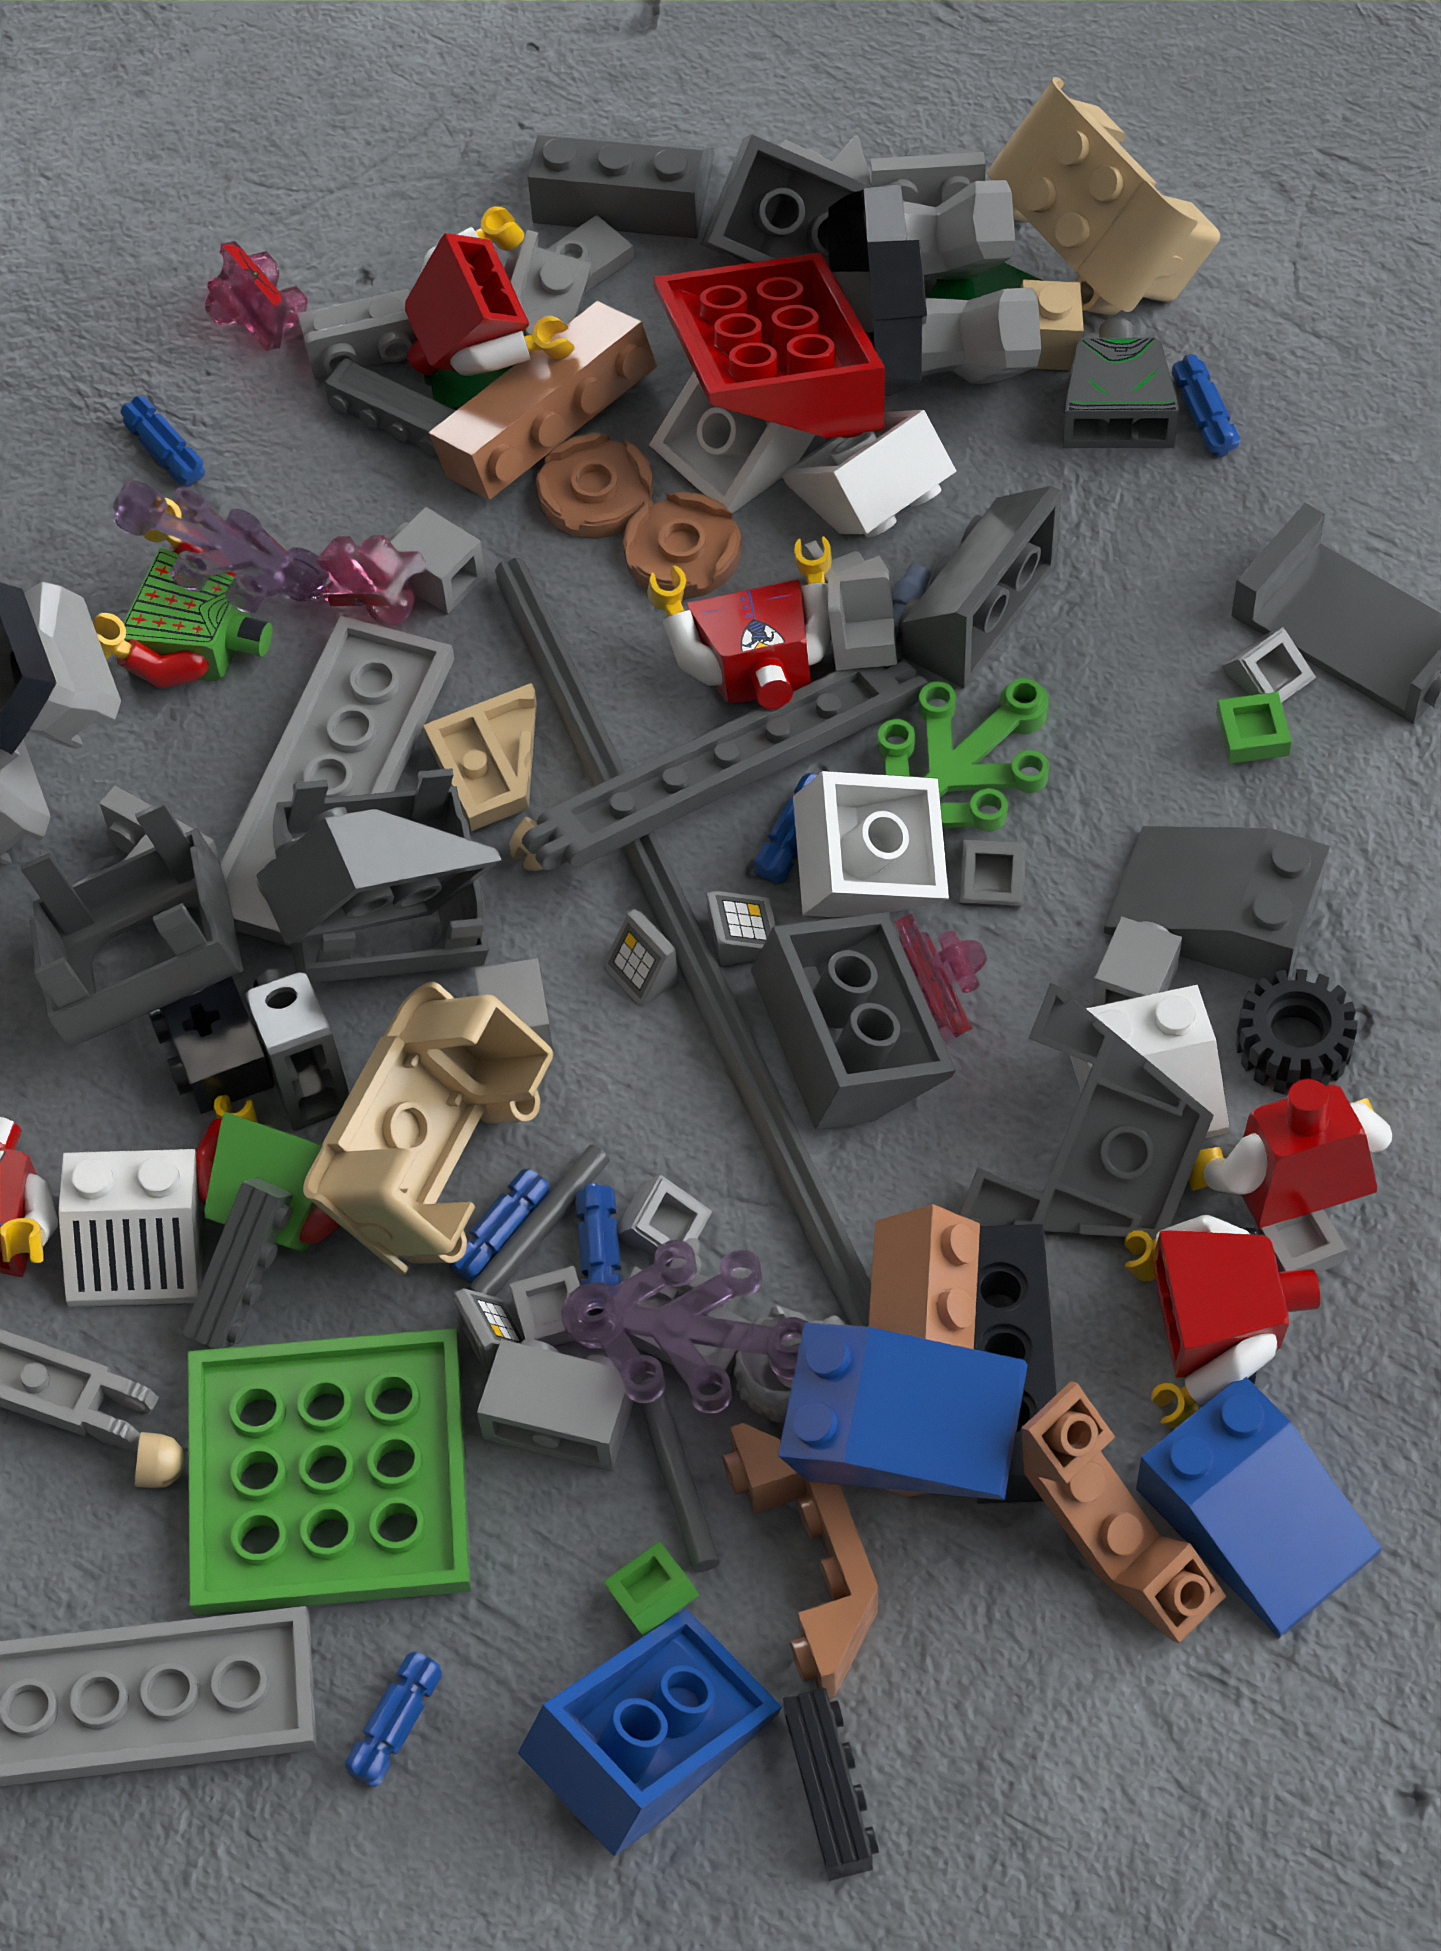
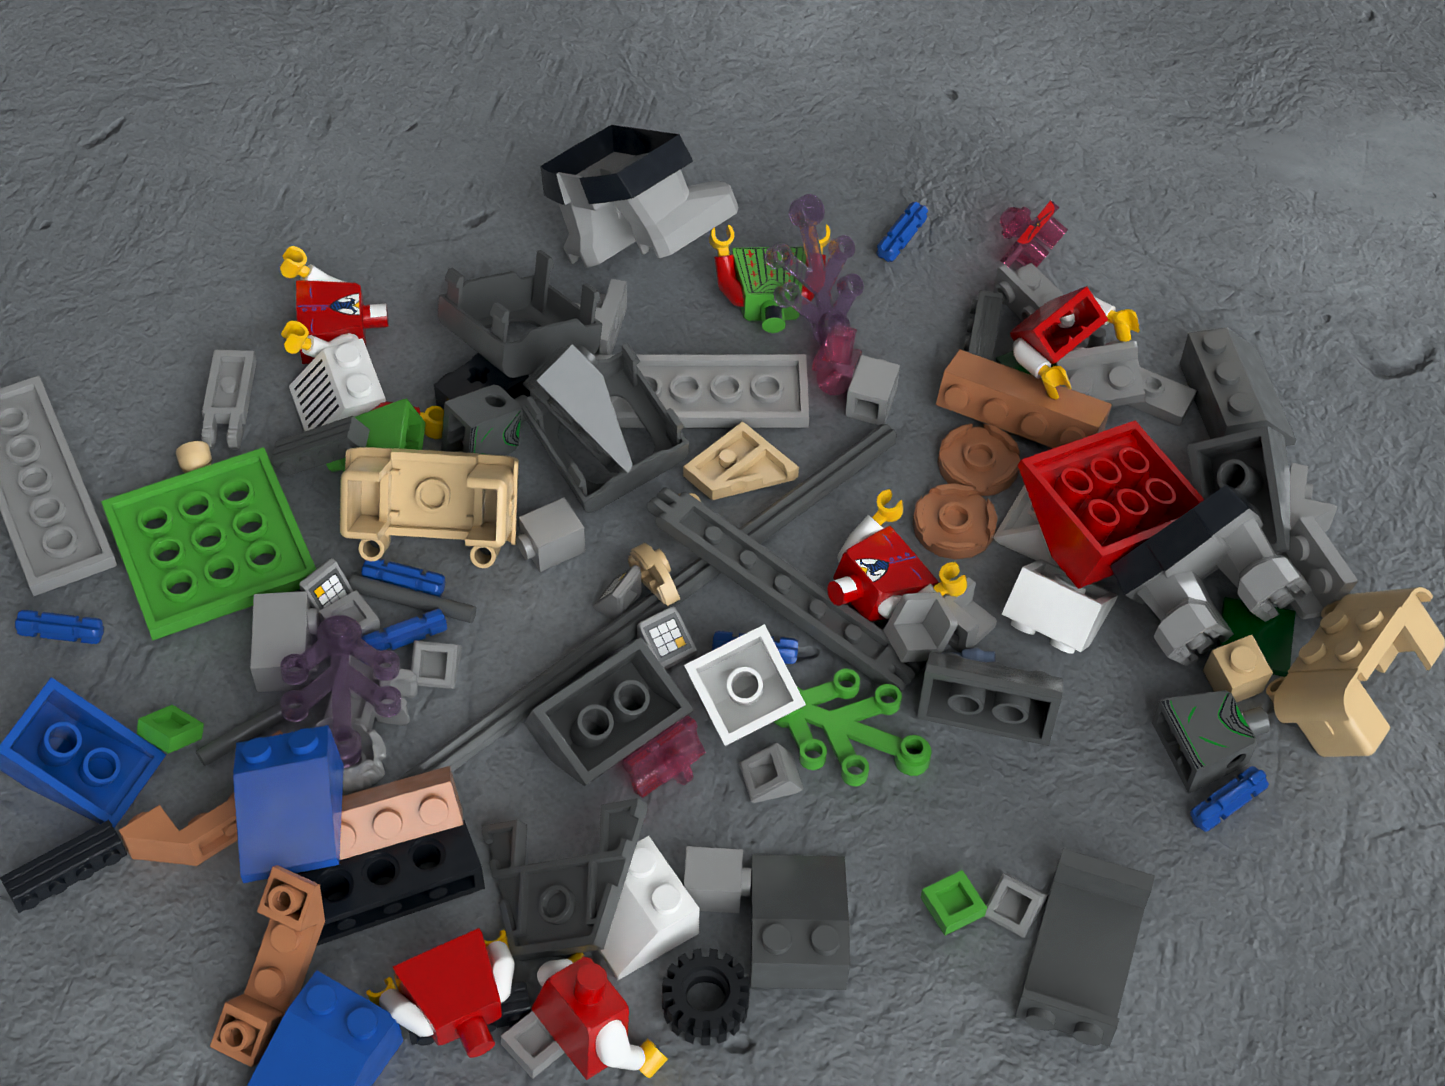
camera: 65 degrees right, 5 degrees down
none -> tan plate [628,543,680,606]

